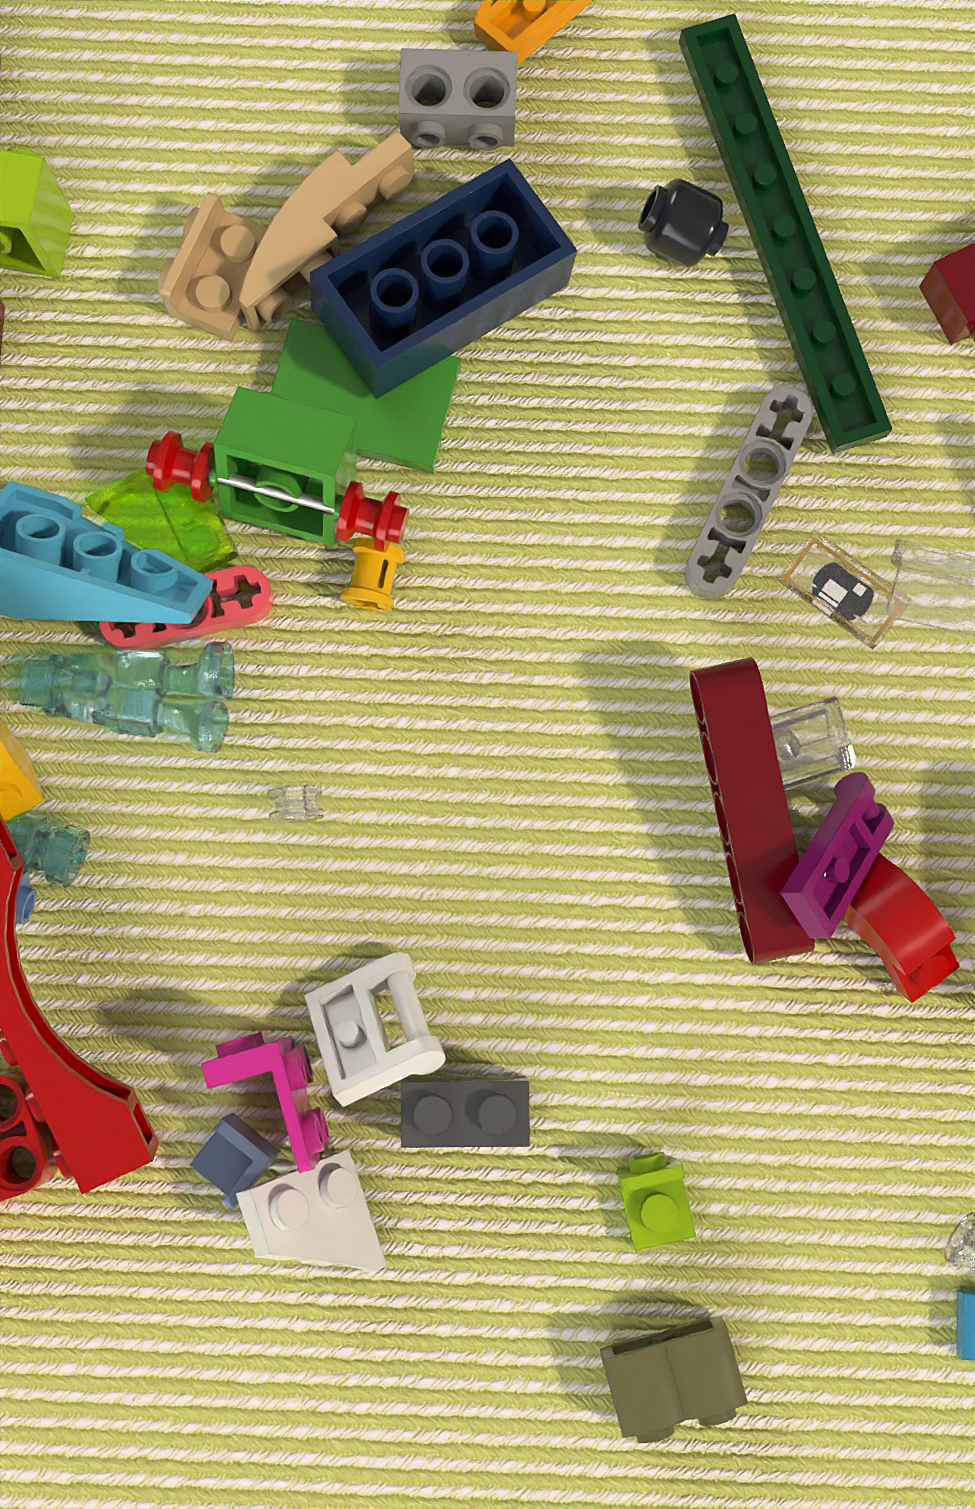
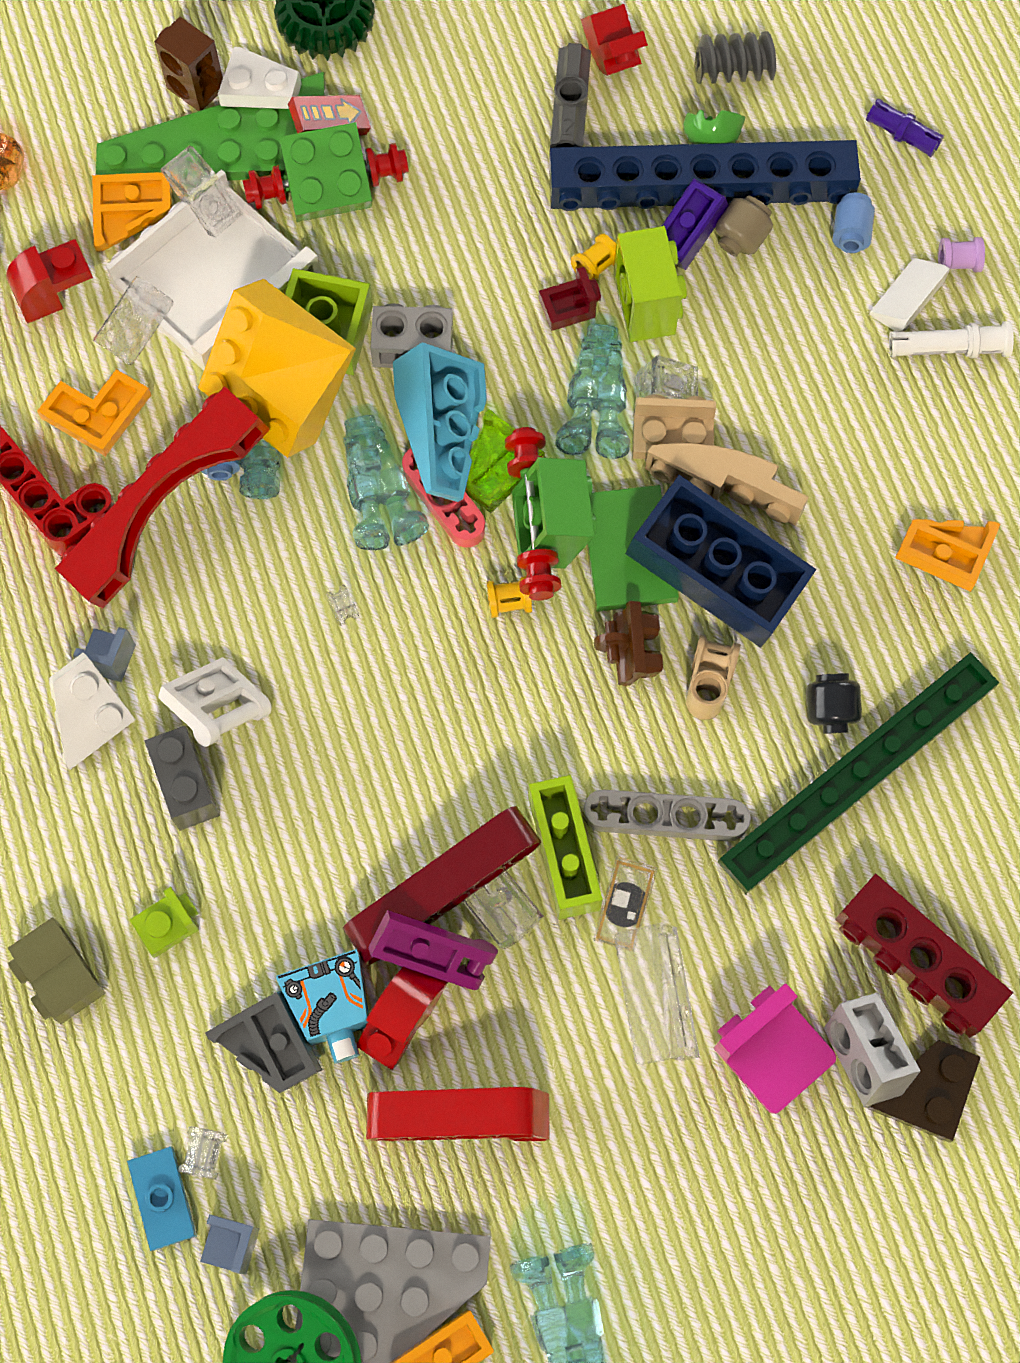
camera: 70 degrees right, 10 degrees down
dark pink bracket [201,1032,330,1173] -> none
light grey brick [398,48,517,151] -> none
none -> dark grey wing [205,991,322,1093]
none -> torso [276,949,369,1064]
none -> lime brick [528,775,603,920]
none -> clear light blue piece [555,324,630,459]
none -> reddish brown hips [594,601,663,686]
none -> clear bracket [634,355,698,399]
none -> tan piece [686,634,741,720]

